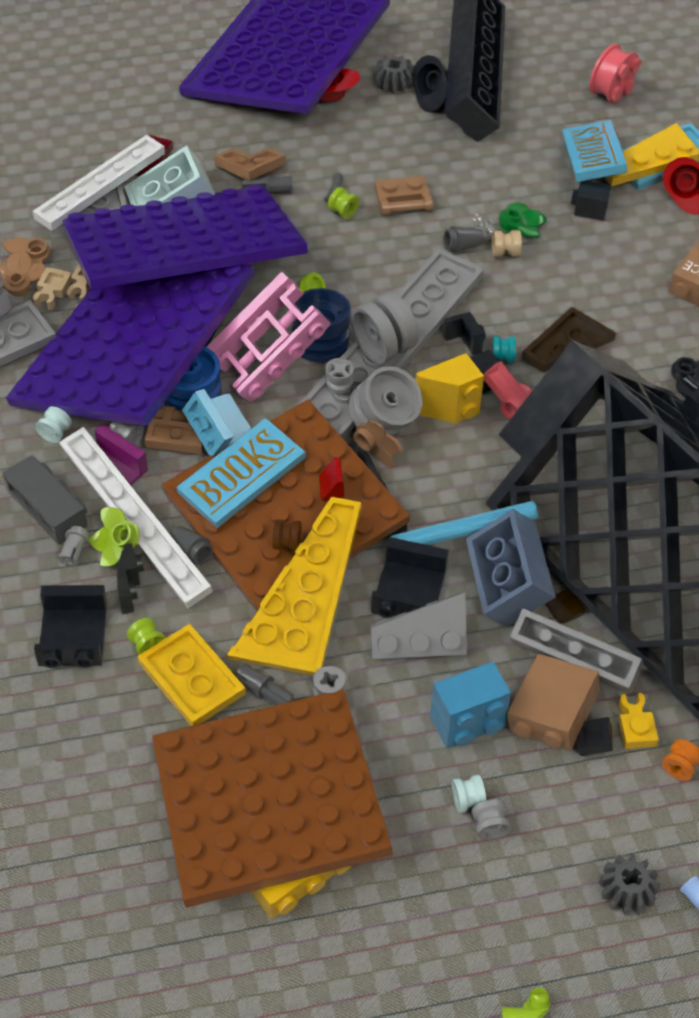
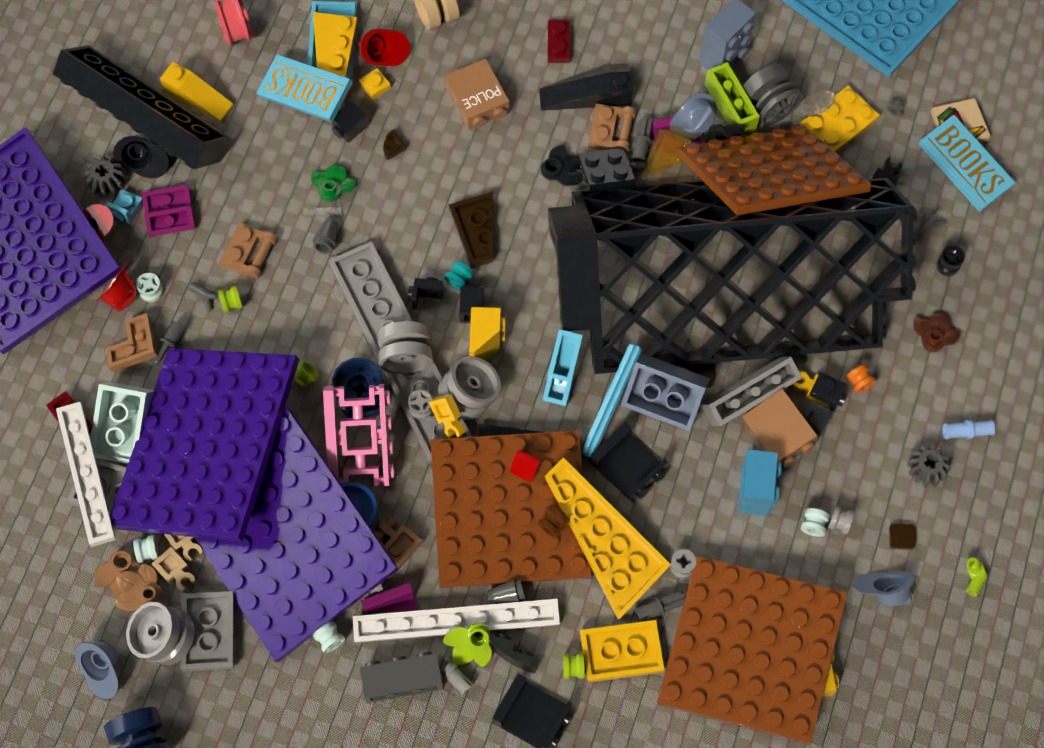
camera: 60 degrees left, 15 degrees up
medium azure tile [176,418,306,528] -> none
medium azure bracket [182,389,251,456] -> none
medium nougat plate [353,420,403,469] -> none
light grey wing [370,590,467,659] -> none
coral piece [483,361,533,419] -> none
tan wheel [492,230,522,257] -> none
none -> red piece [95,259,136,311]
none -> medium azure bracket [106,189,143,225]
none -> light aqua wheel [133,535,159,563]
none -> light aqua wheel [136,273,163,302]
none -> magenta slope [141,185,195,237]
none -> yellow slope [160,62,234,123]
none -> yellow plate [359,68,391,100]
none -> dark brown tile [383,129,406,161]
none -> yellow plate [429,394,465,438]
none -> medium azure slope [542,329,583,406]
none -> black bracket [809,372,848,412]
none -> sand blue piece [854,572,915,607]
none -> dark brown piece [889,524,916,550]

